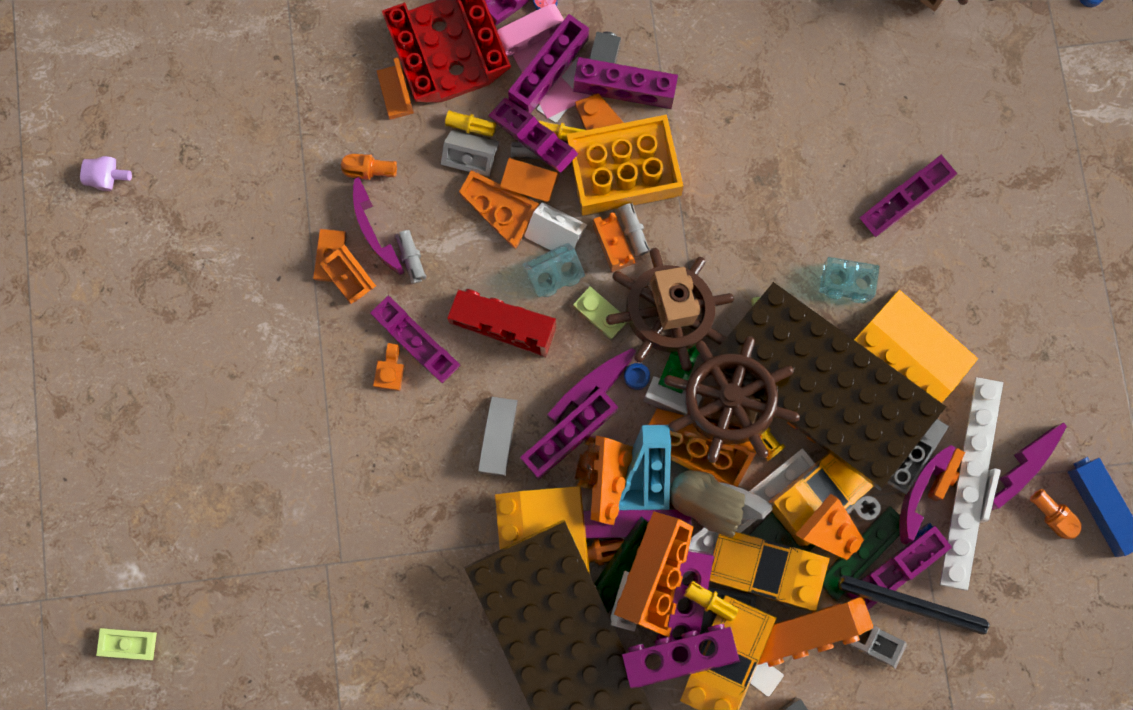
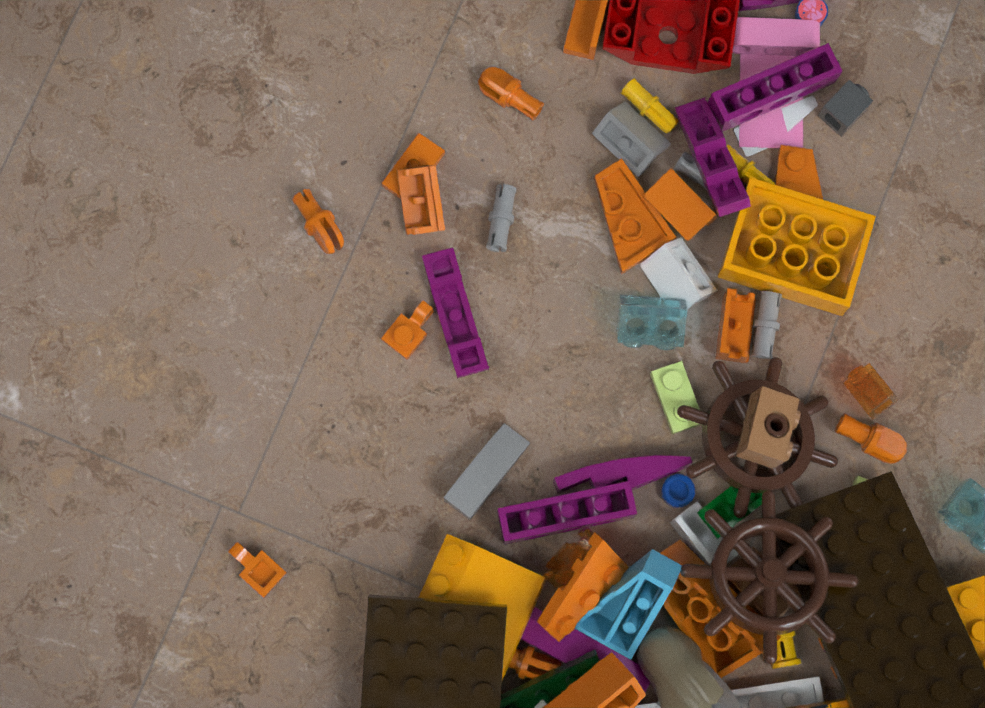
camera: 25 degrees right, 0 degrees up
magenta slope [353,177,404,275] -> none
red wedge [447,289,556,358] -> none
magenta brick [573,57,678,109] -> none
none -> orange plate [228,542,287,598]
none -> orange arm [292,189,344,254]
none -> orange arm [835,413,907,464]
none -> clear orange brick [843,363,899,420]

